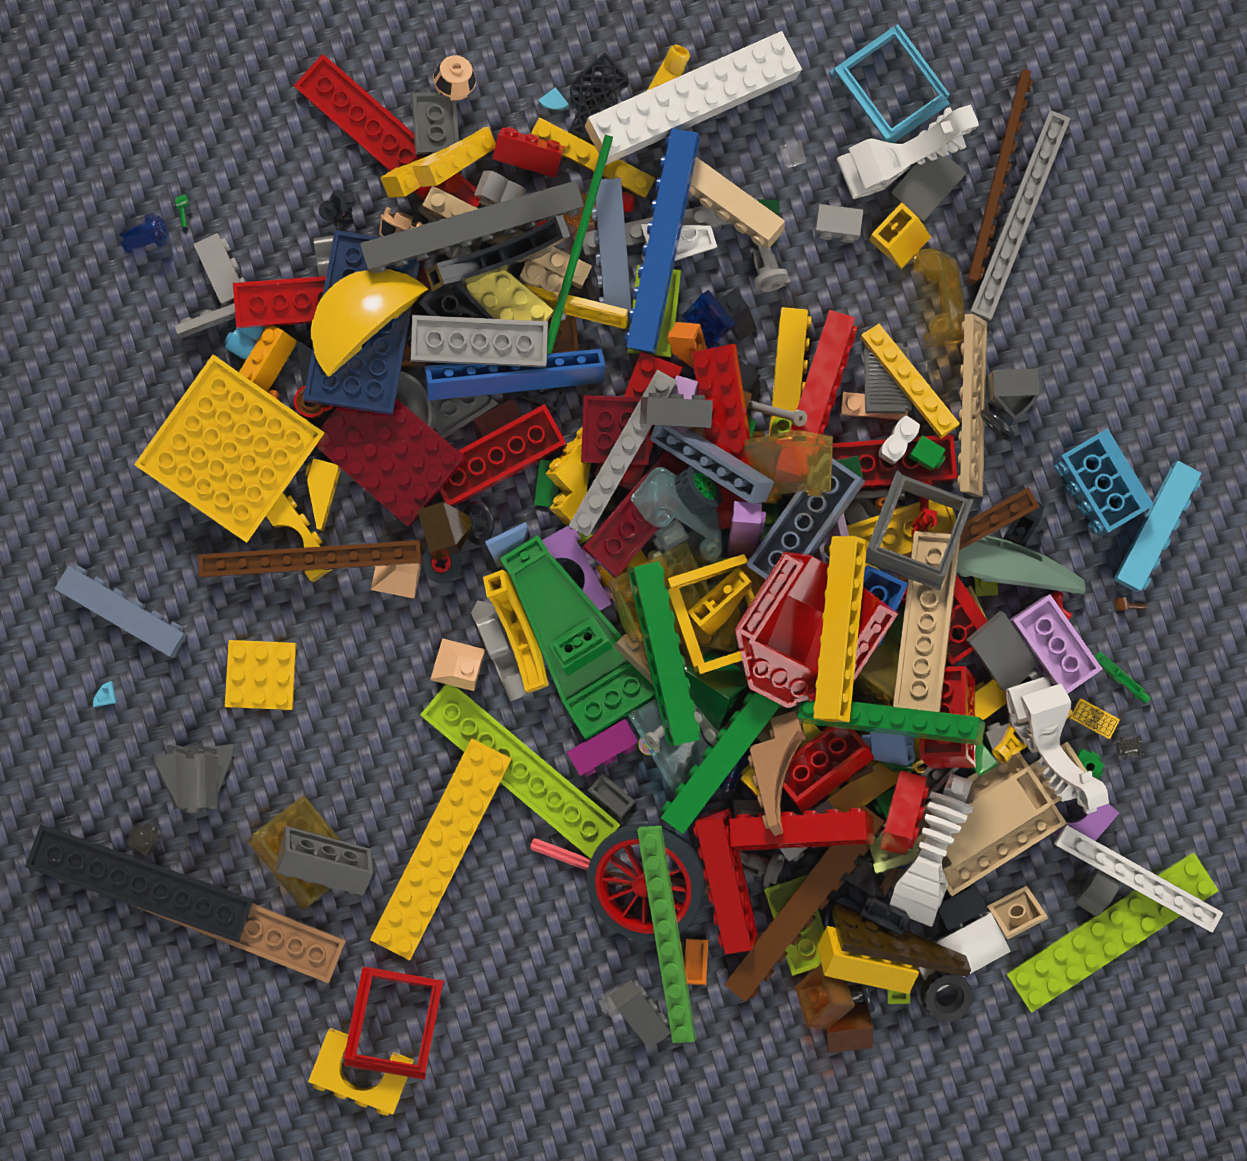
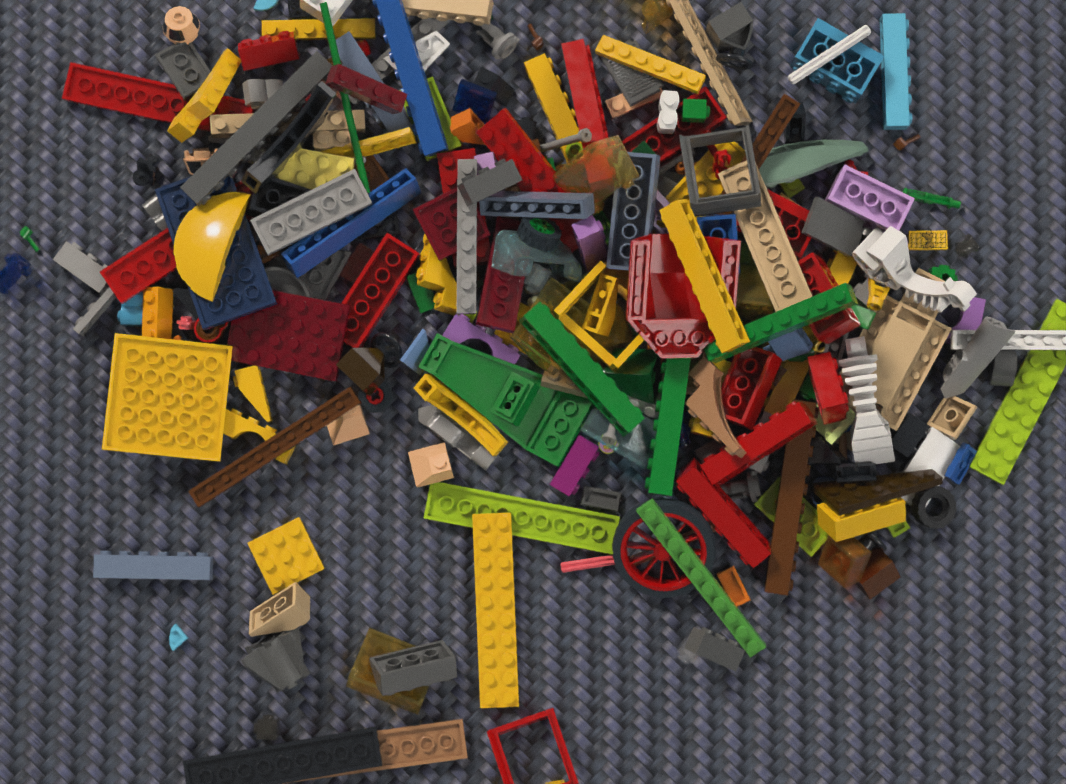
camera: 25 degrees left, 0 degrees up
none -> coral plate [177,316,196,330]
none -> tan slope [249,582,310,637]
none -> dark red brick [325,64,408,114]
none -> reddish brown hand [528,24,544,51]
none -> white axle [788,25,871,84]
none -> light grey panel [940,316,1016,399]
none -> blue plate [944,442,977,485]

